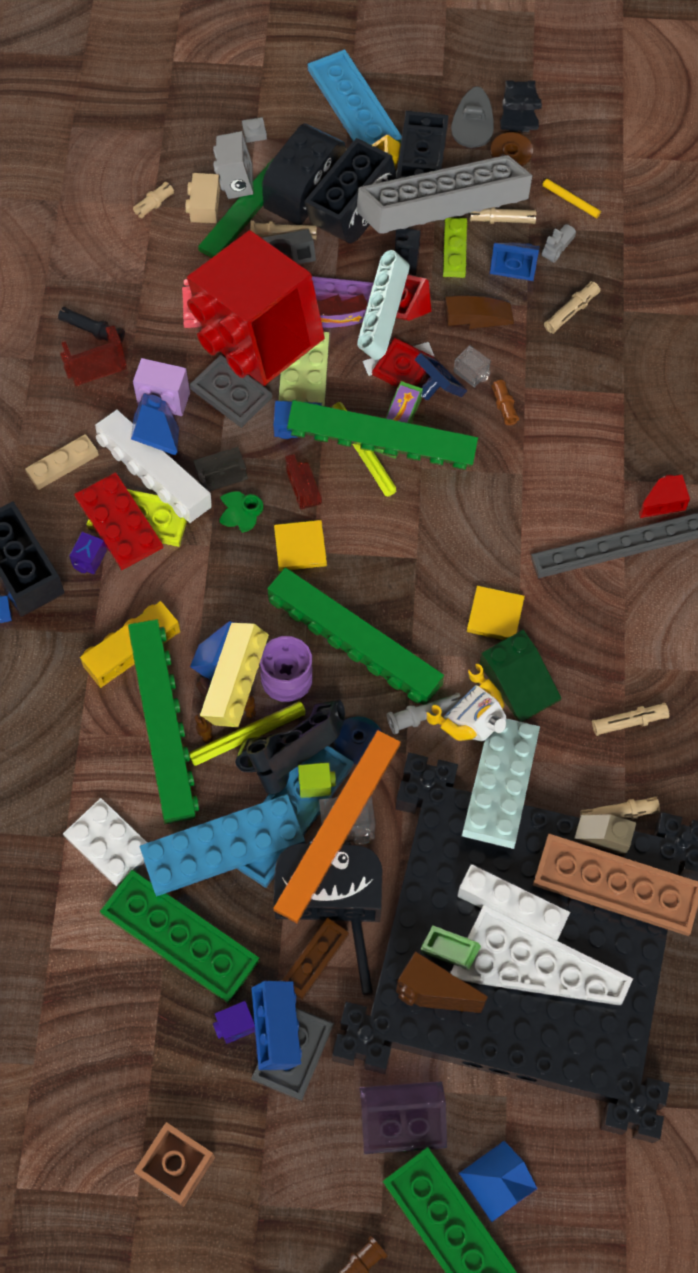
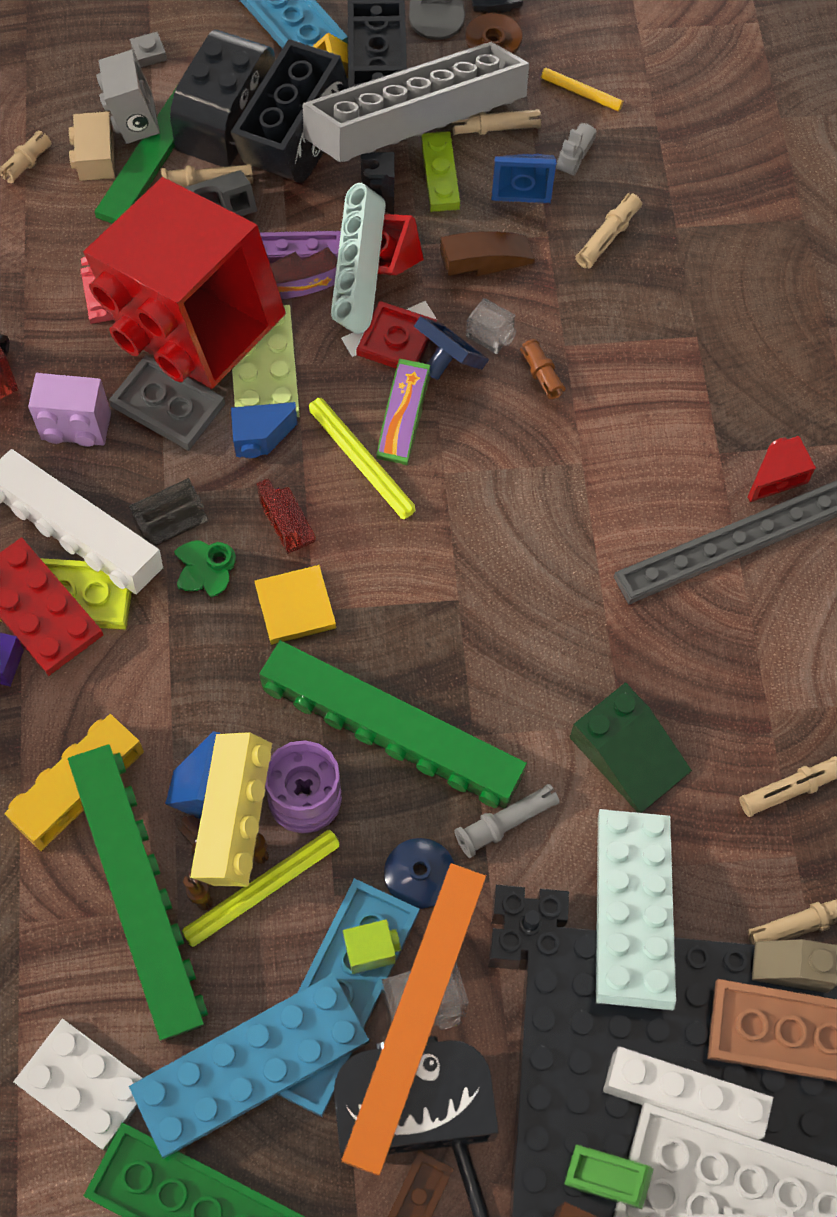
camera: 10 degrees left, 0 degrees up
blue slope [131,393,179,455] -> none
black connector [235,699,345,794] -> none
green brick [287,400,478,470] -> none
torso [426,664,506,741] -> none
yellow tile [467,586,525,640] -> none

